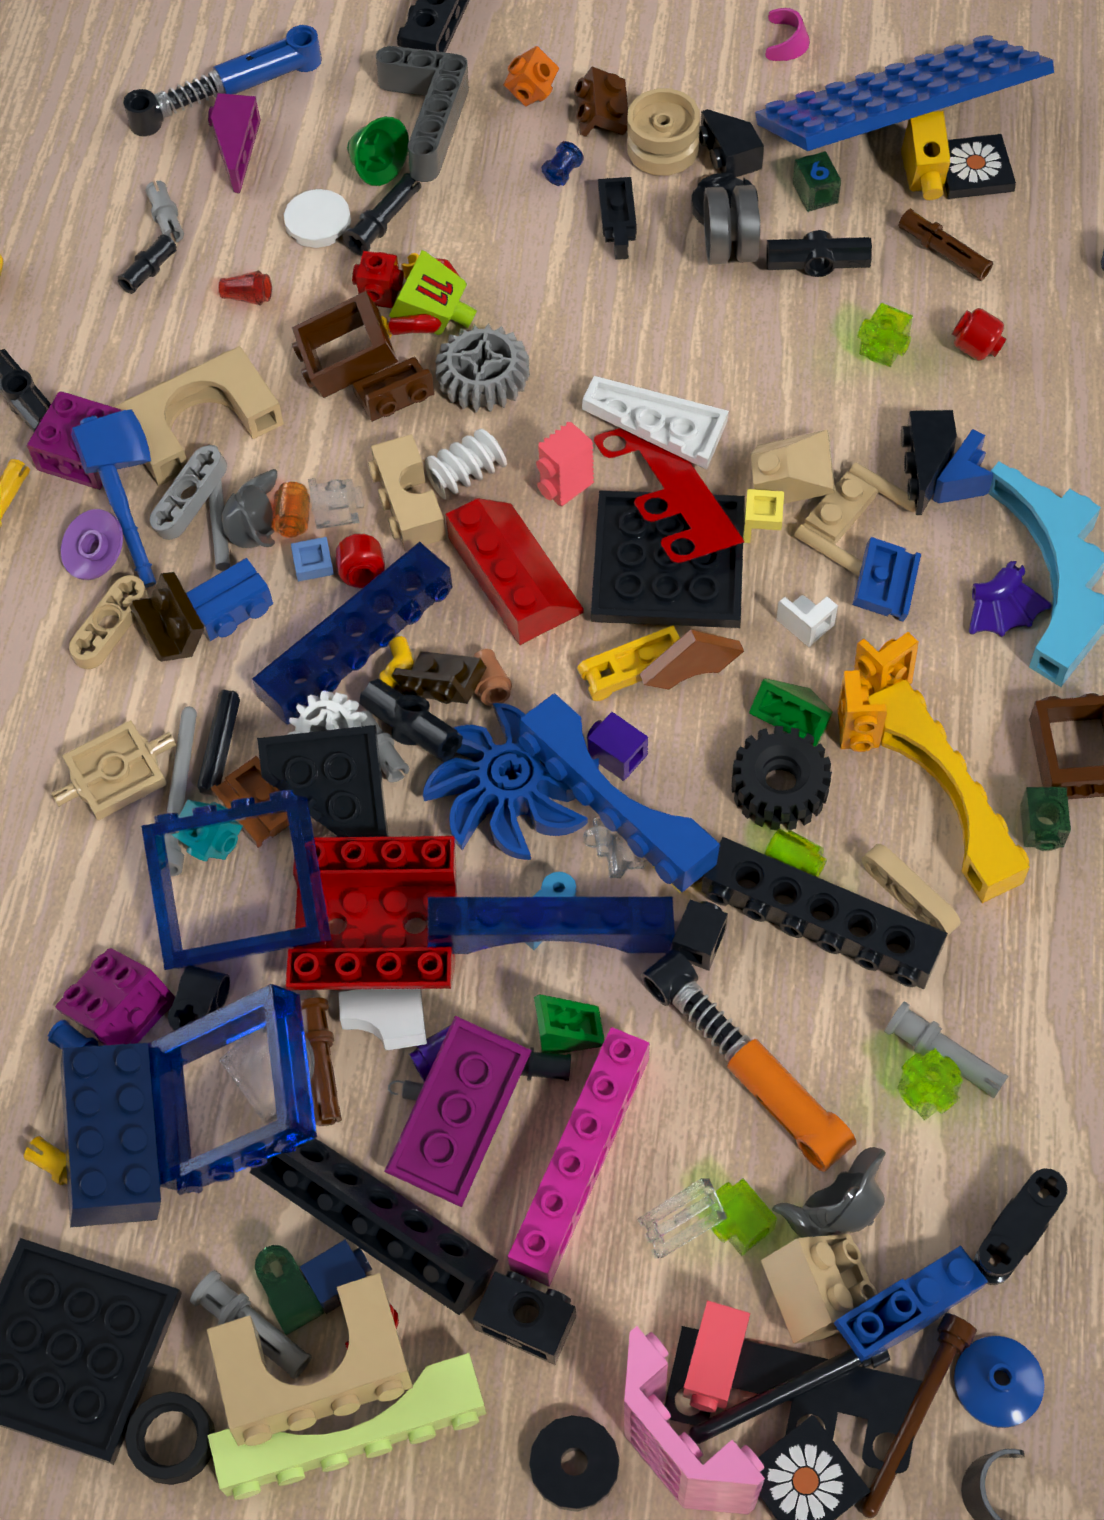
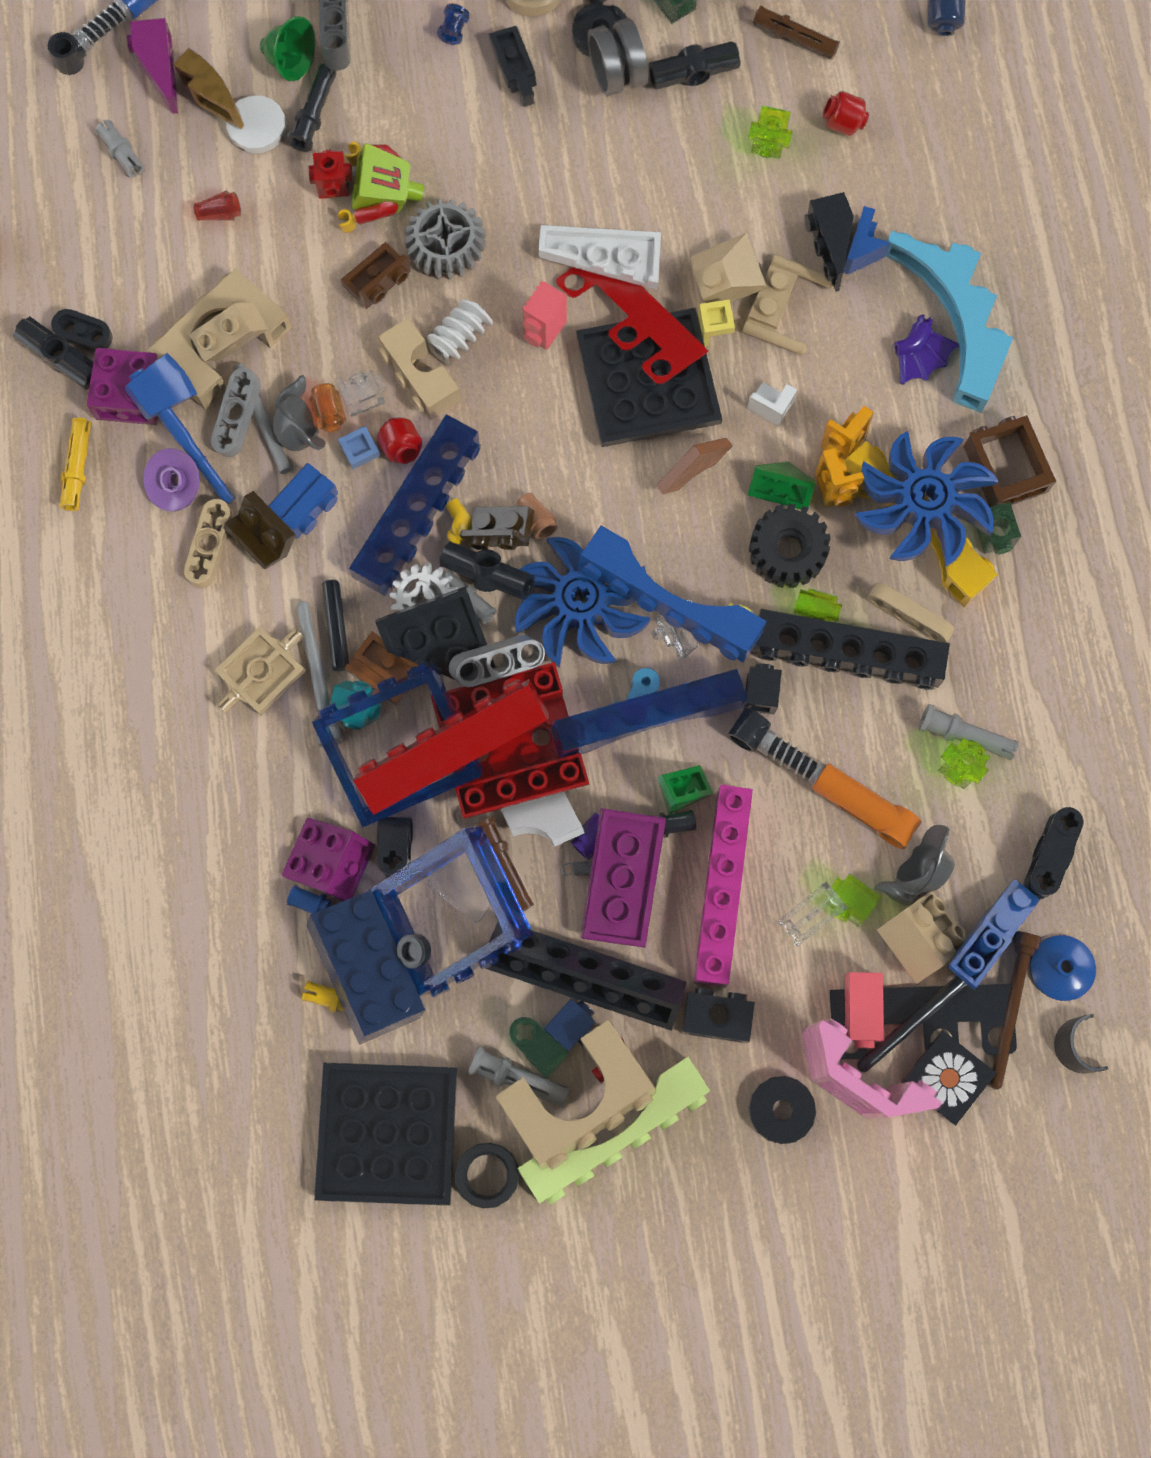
camera: 20 degrees left, 15 degrees up
black pin [118,234,177,294] -> none
reddish brown window [292,291,398,398] -> none
red slope [445,498,584,645] -> none
yellow plate [577,625,680,701] -> none
dark purple brick [587,711,648,781] -> none
blue plate [852,537,921,622] -> none
none -> black plate [51,309,113,352]
none -> pearl gold slope [173,48,244,130]
none -> tan brick [189,302,268,362]
none -> red brick [353,679,549,815]
none -> black tile [397,934,431,968]
none -> light grey beam [449,635,545,687]
none -> blue piece [855,431,998,567]

